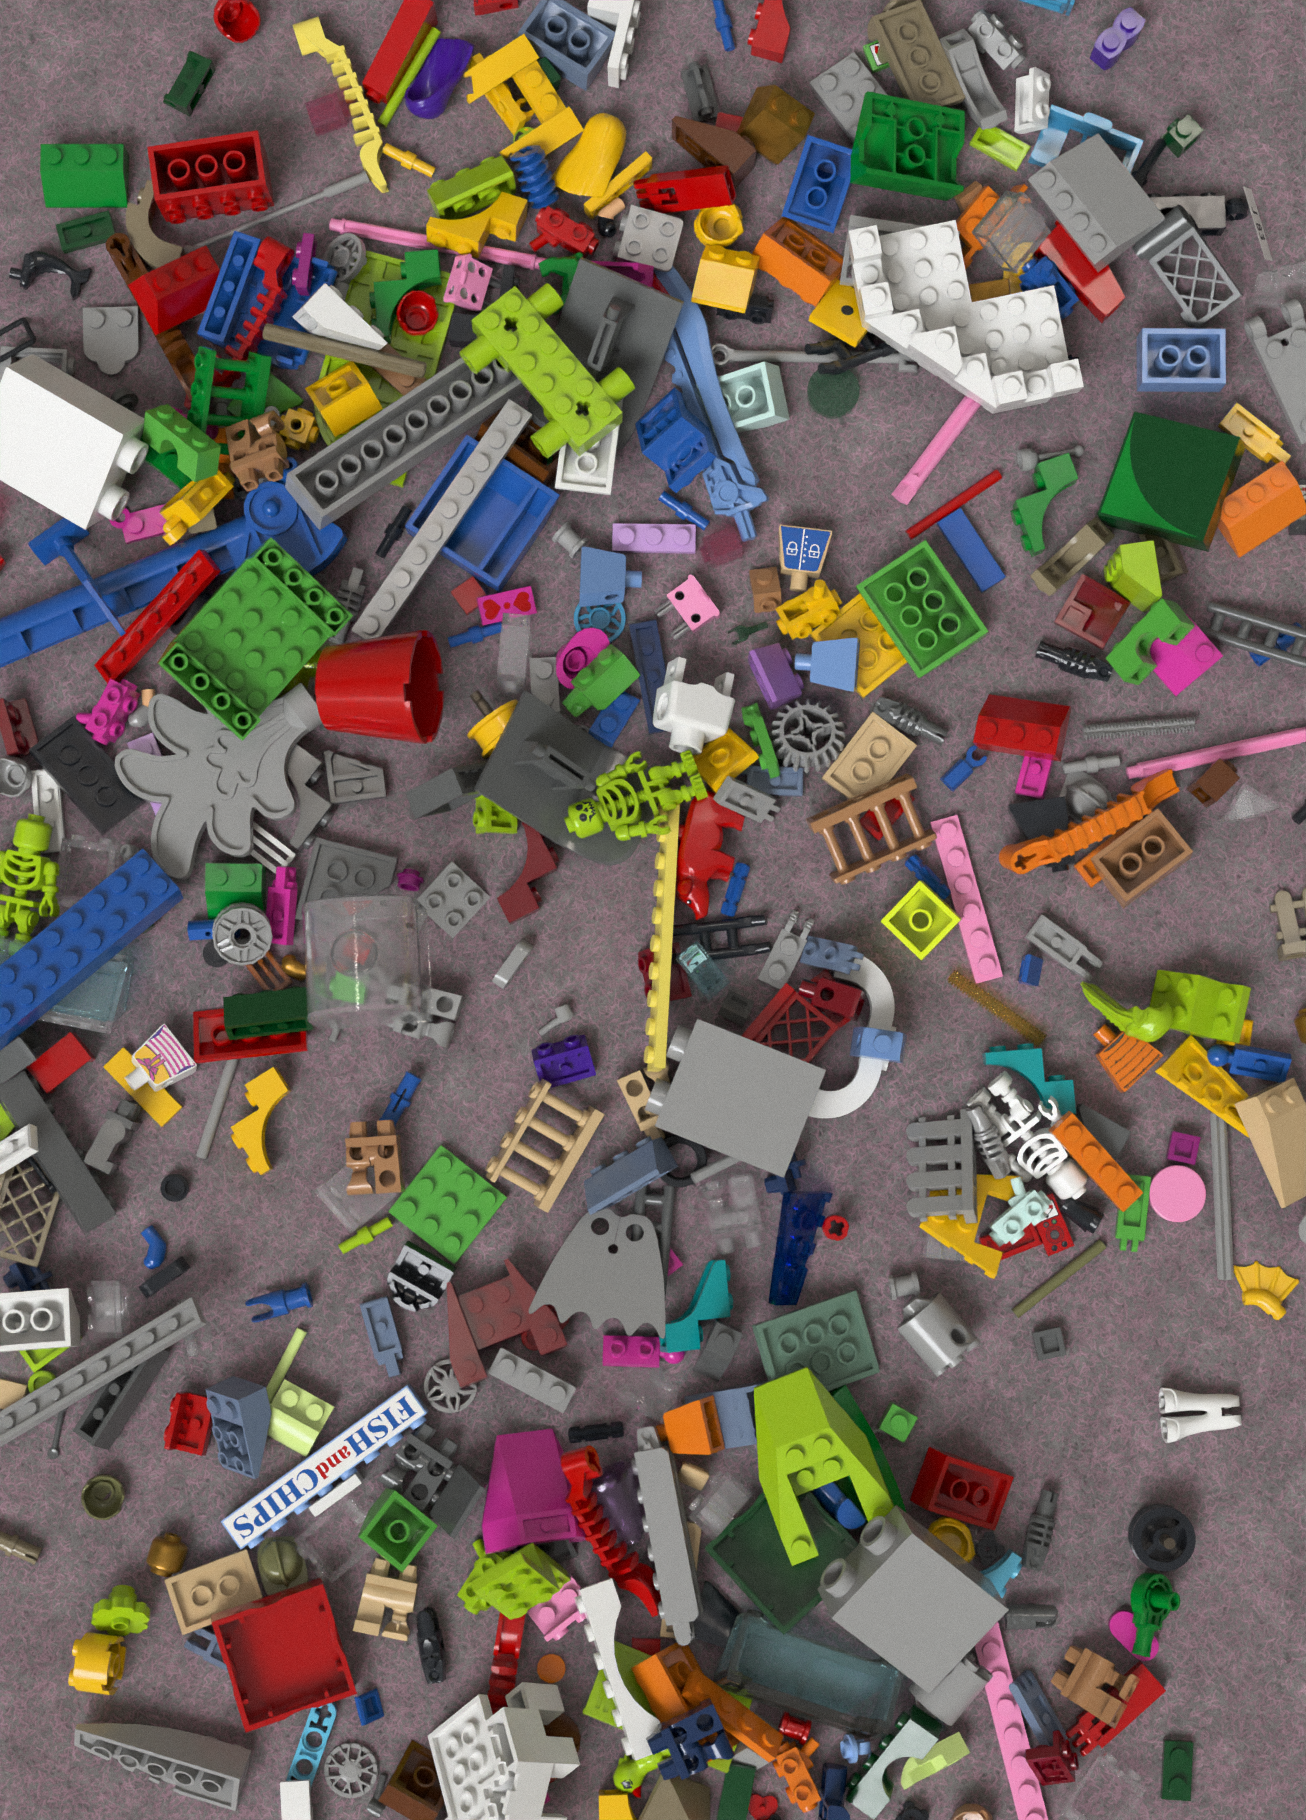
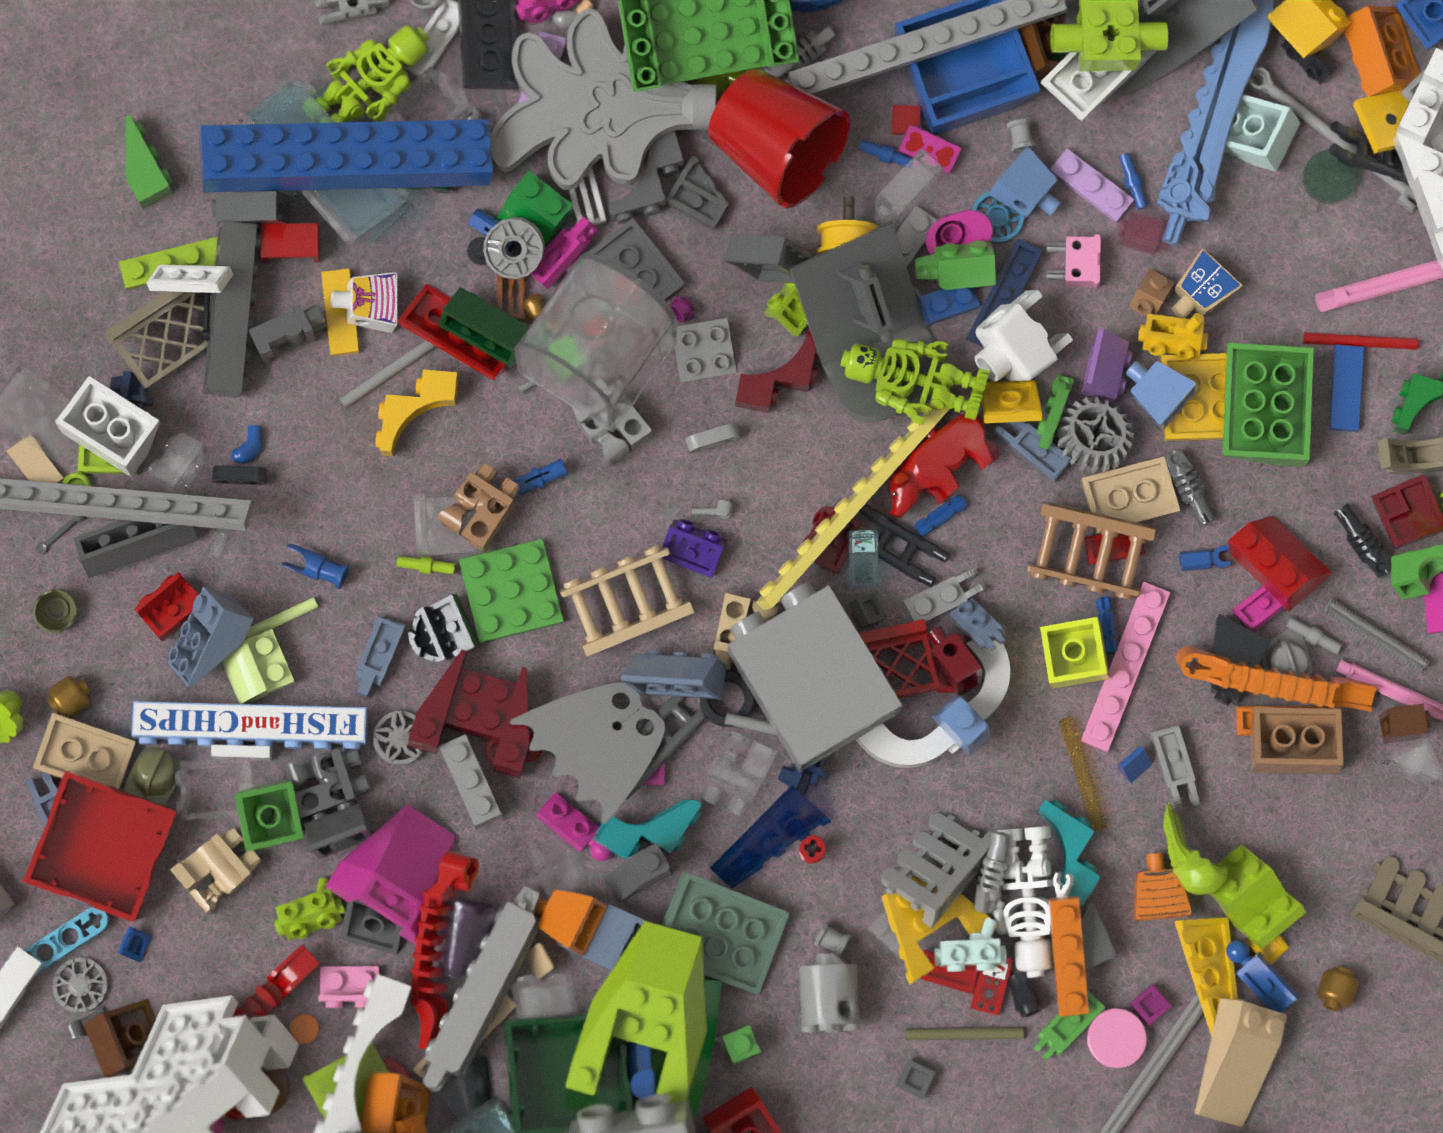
camera: 35 degrees right, 5 degrees down
black plate [160,1174,189,1202] -> none
black bar [375,506,412,559] -> none
black hinge [416,1607,446,1684] -> none
lime bracket [470,1542,571,1620] -> none
black axle [568,1421,624,1443] -> none
blue bracket [635,387,716,493] -> none
light grey hinge [713,776,781,823] -> none
clear green hand [728,621,768,645] -> none

